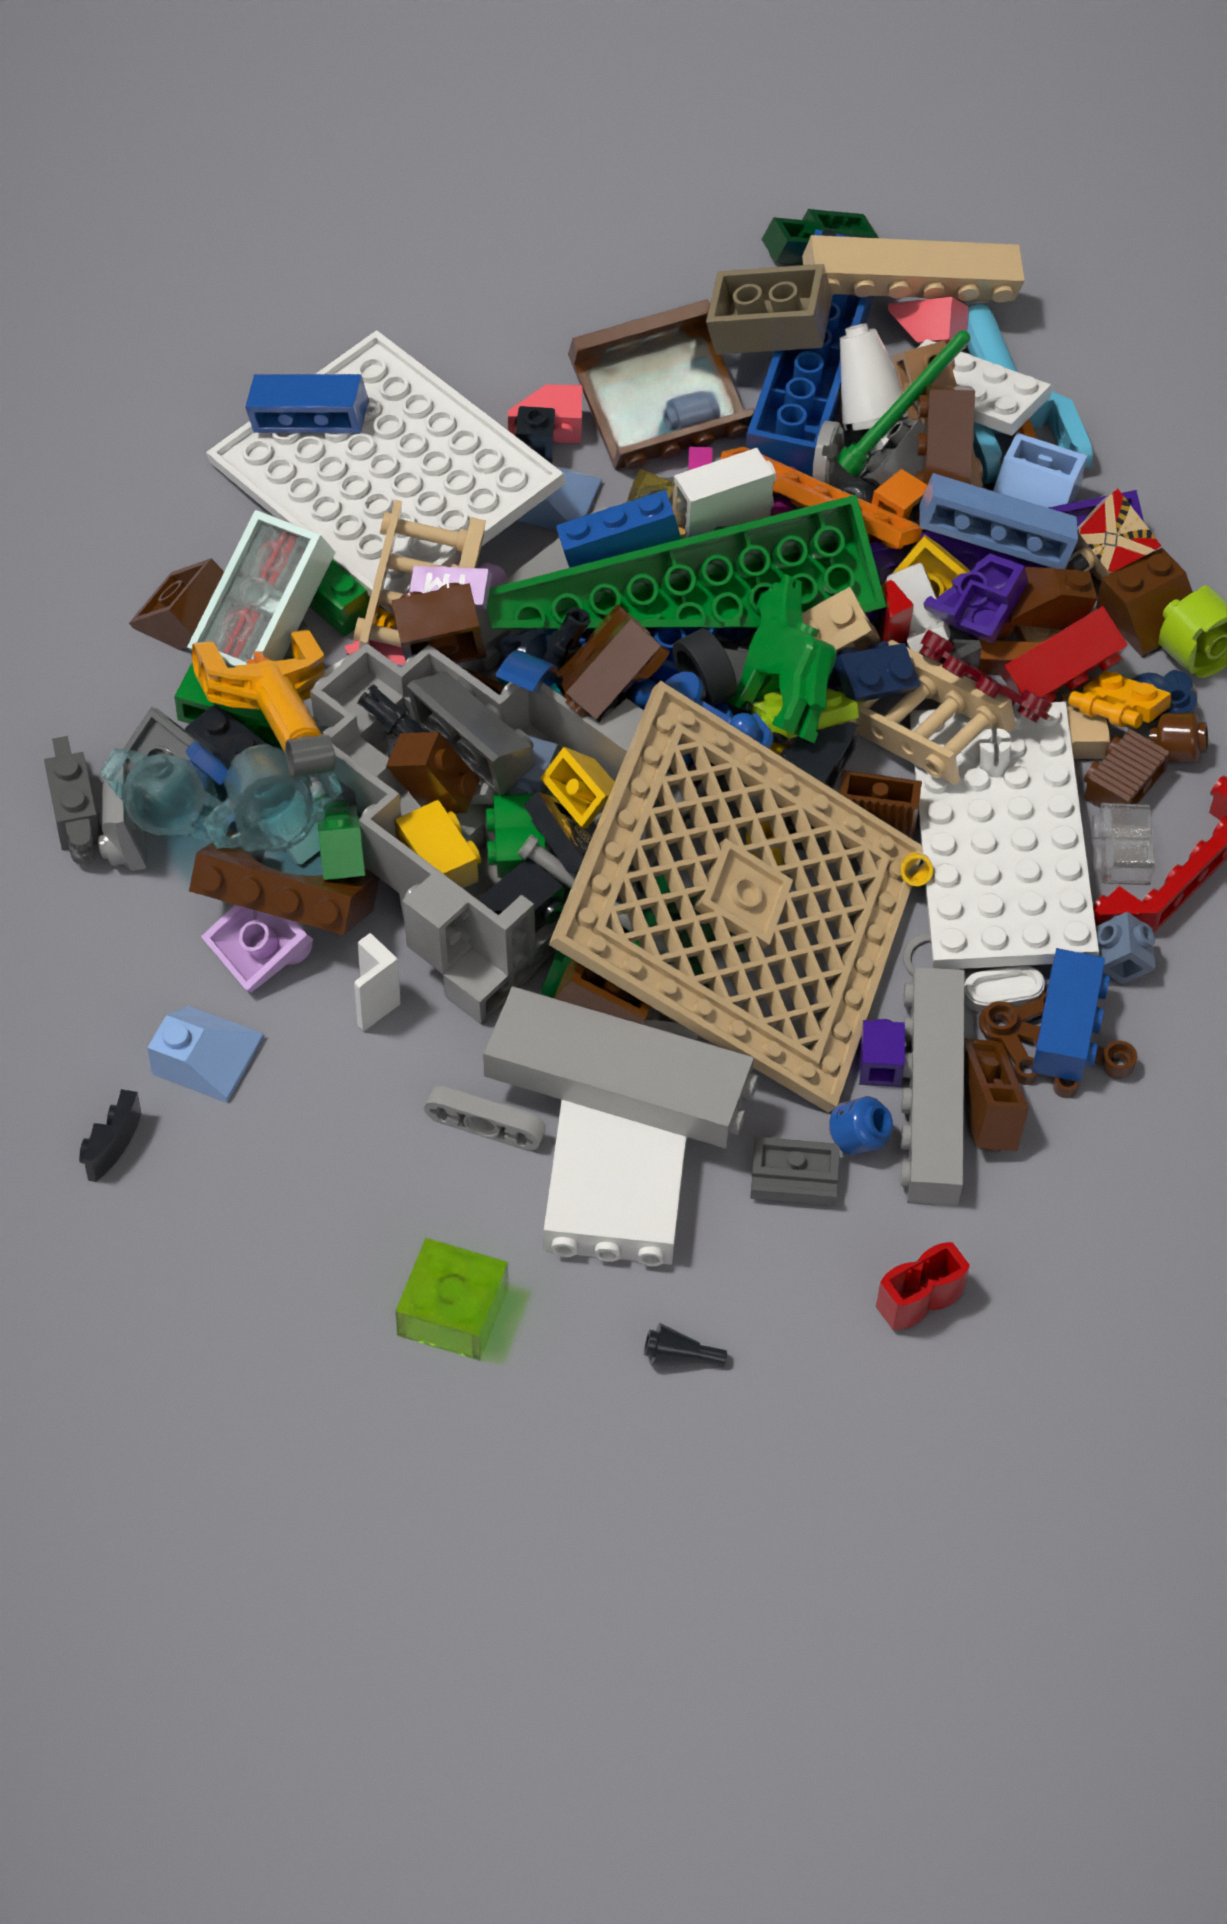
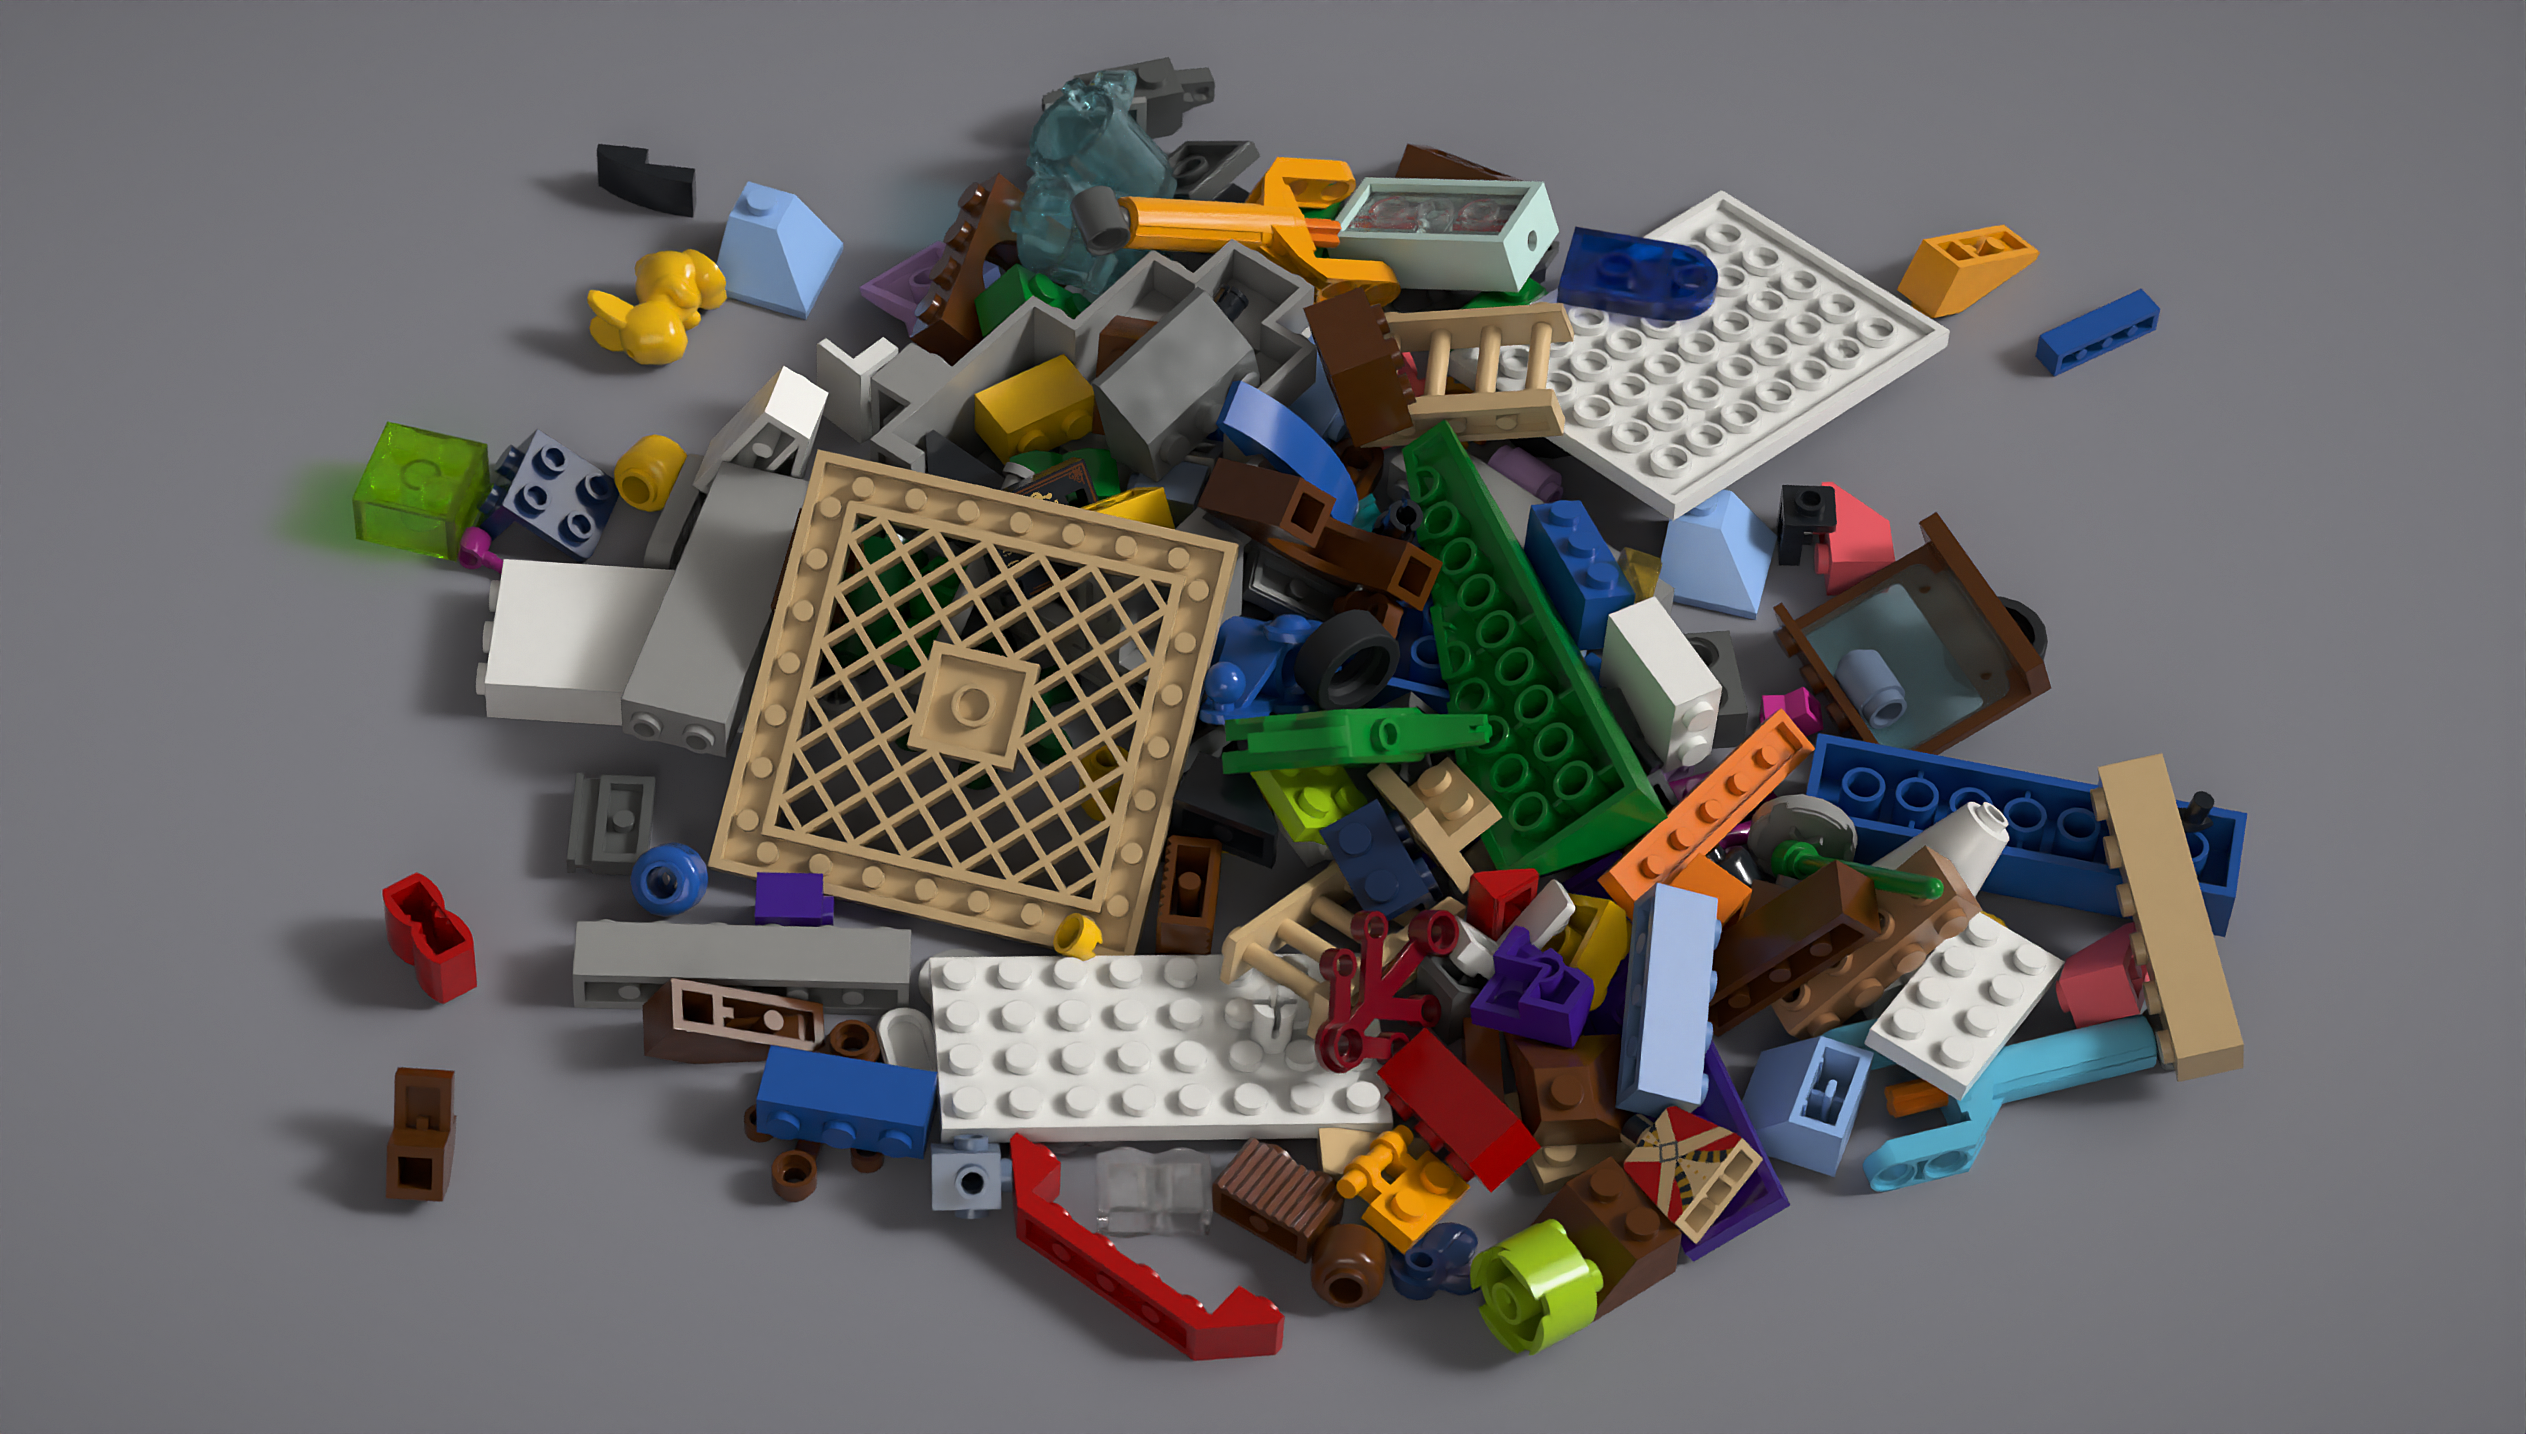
camera: 85 degrees right, 5 degrees down
blue tile [185,741,229,785] -> none
blue brick [245,374,369,433] -> none
lavender tile [409,566,492,610] -> none
black cone [644,1323,727,1367] -> none
dark tan brick [706,264,832,354] -> none
dark green slope [761,209,879,265] -> none
none -> reddish brown brick [386,1067,456,1202]
none -> magenta hand [458,527,503,574]
none -> dark blue bracket [475,429,620,563]
none -> yellow animal [587,249,727,365]
none -> yellow head [614,434,687,512]
none -> white wedge [692,366,828,495]
none -> clear blue tile [1557,226,1718,321]
none -> light orange slope [1897,224,2040,318]
none -> blue piece [2036,288,2160,377]

